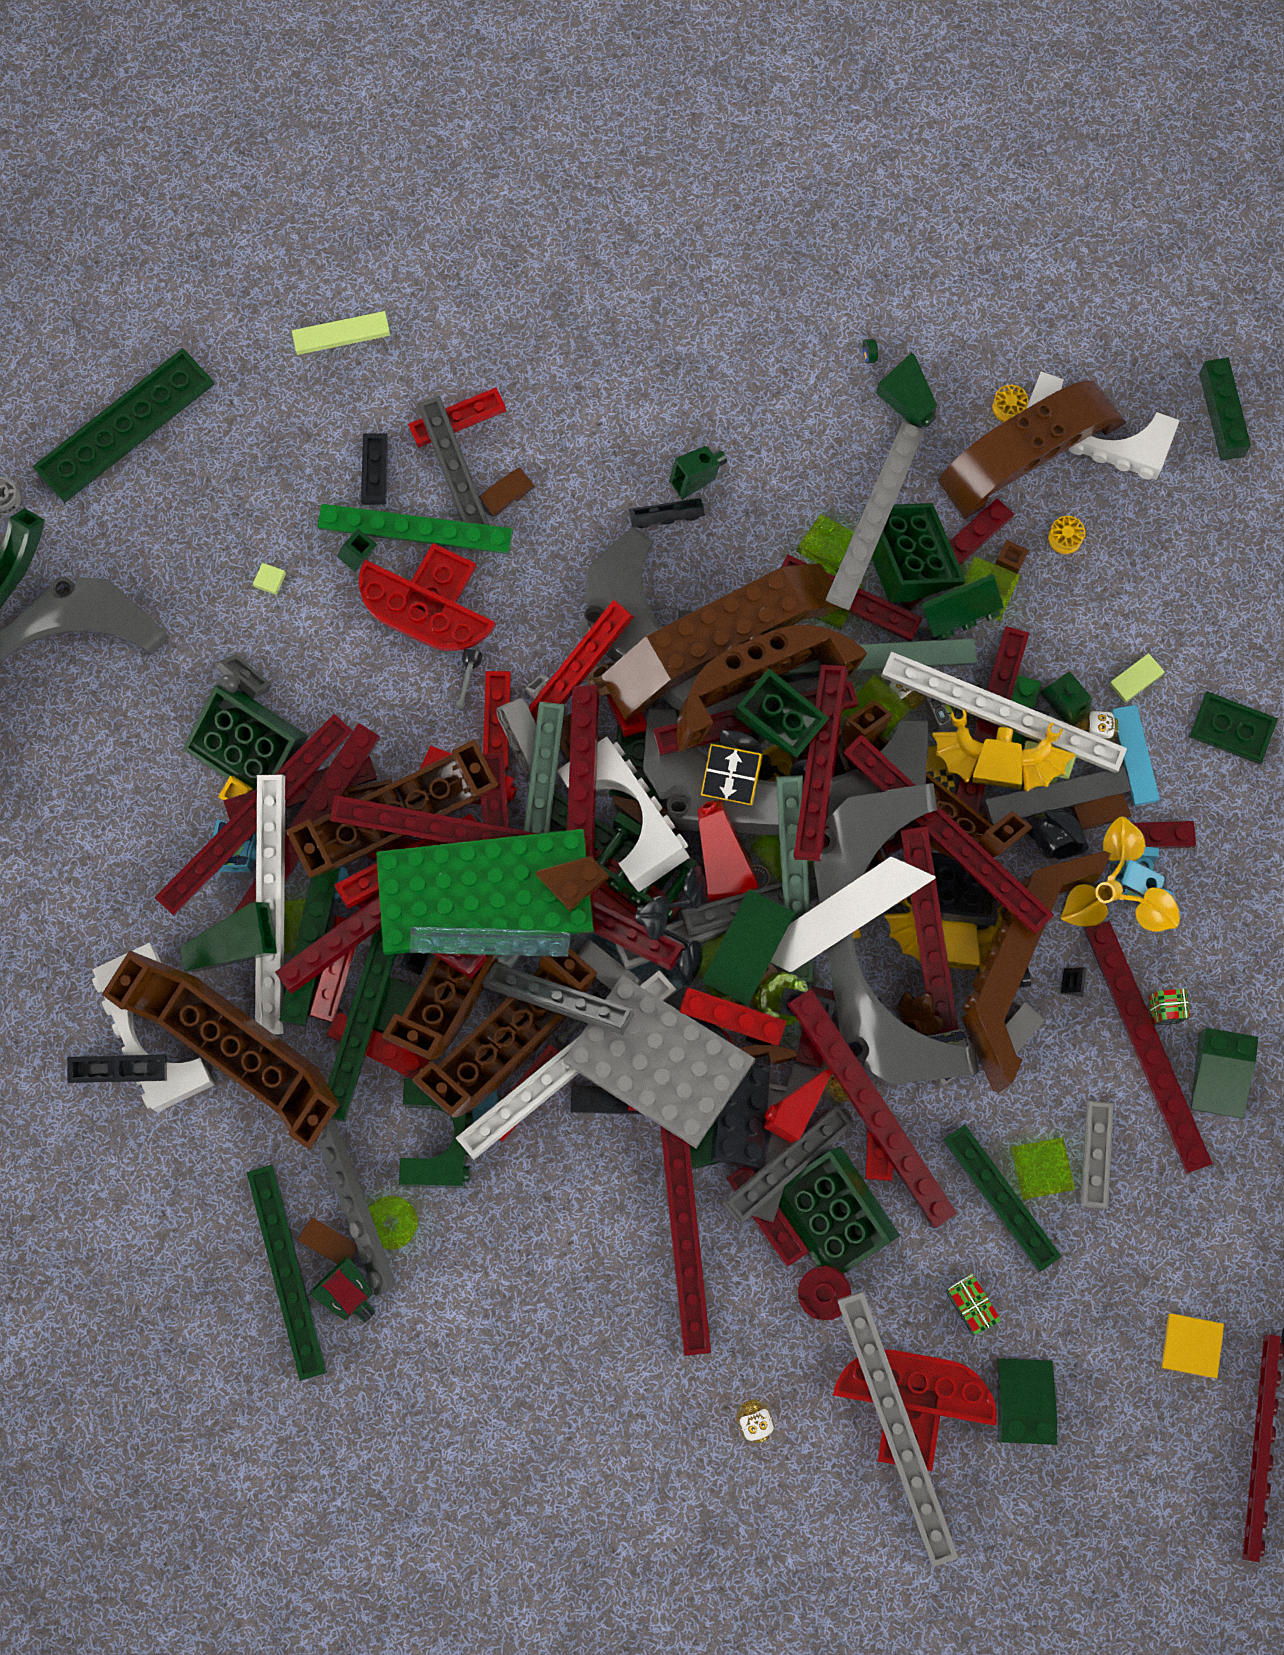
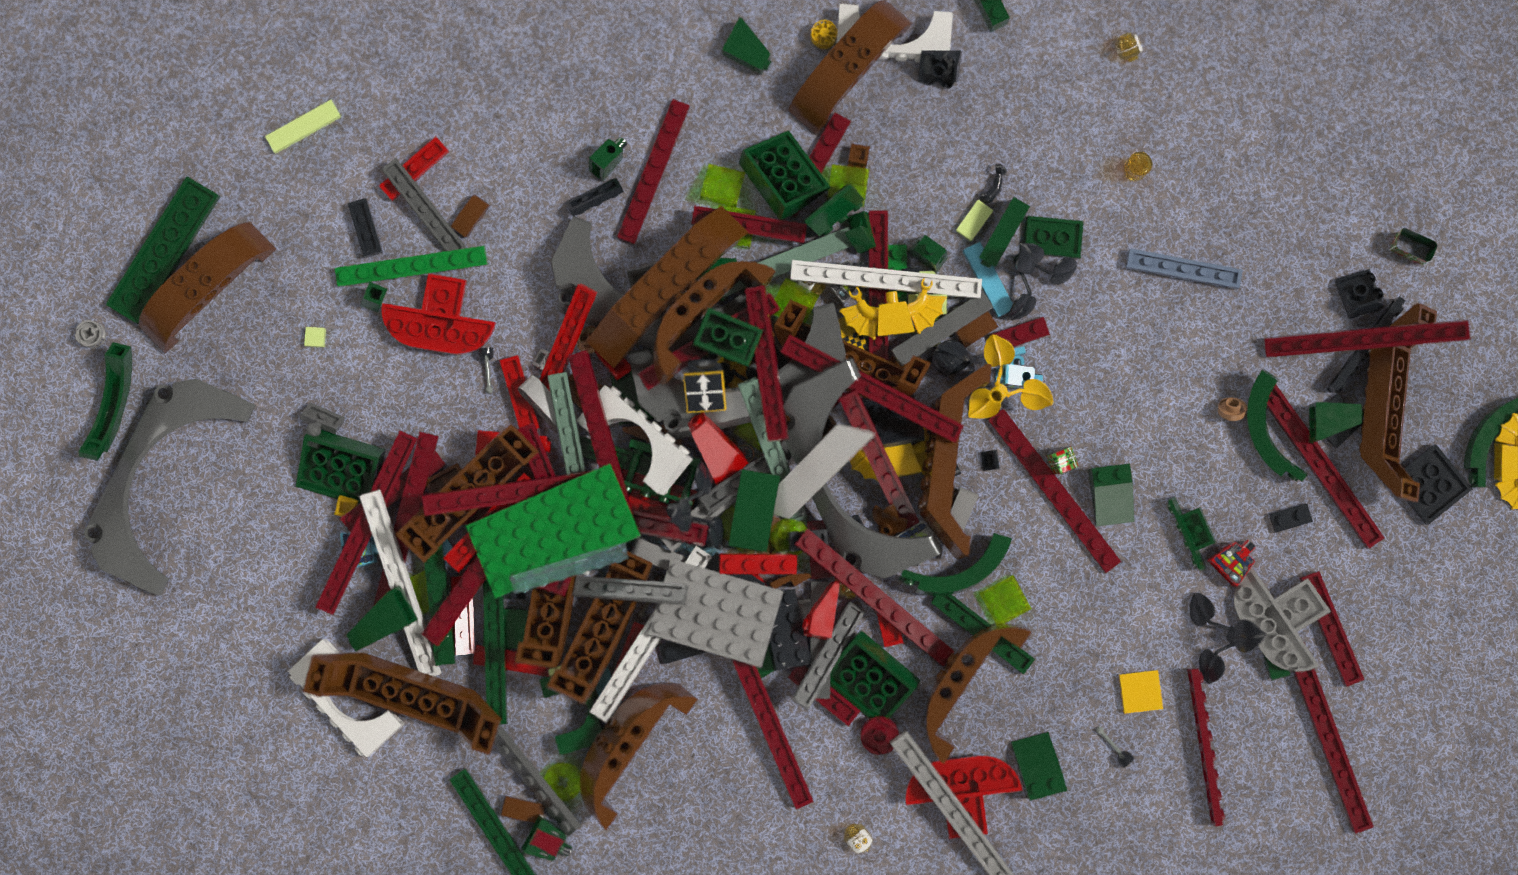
camera: 20 degrees left, 10 degrees up
black slope [67,1054,167,1083] -> none
reddish brown wing [535,856,609,912] -> none
light grey plate [825,421,925,610] -> none
dark green tile [862,338,878,364] -> none
piece [945,1273,1001,1336] -> none
yellow wheel [1048,516,1085,554] -> none
head [1079,710,1119,742] -> none
light grey tile [1080,1100,1114,1210] -> none
none -> reddish brown slope [139,222,276,354]
none -> reddish brown slope [580,683,698,830]
none -> dark red plate [617,99,690,245]
none -> dark green slope [845,211,876,254]
none -> dark green arch [899,533,1012,596]
none -> black slope [919,50,962,89]
none -> reddish brown slope [926,624,1032,764]
none -> black arm [979,164,1007,204]
none -> dark green slope [979,197,1030,268]
none -> black plant [1008,243,1077,320]
none -> hinge [1096,726,1135,768]

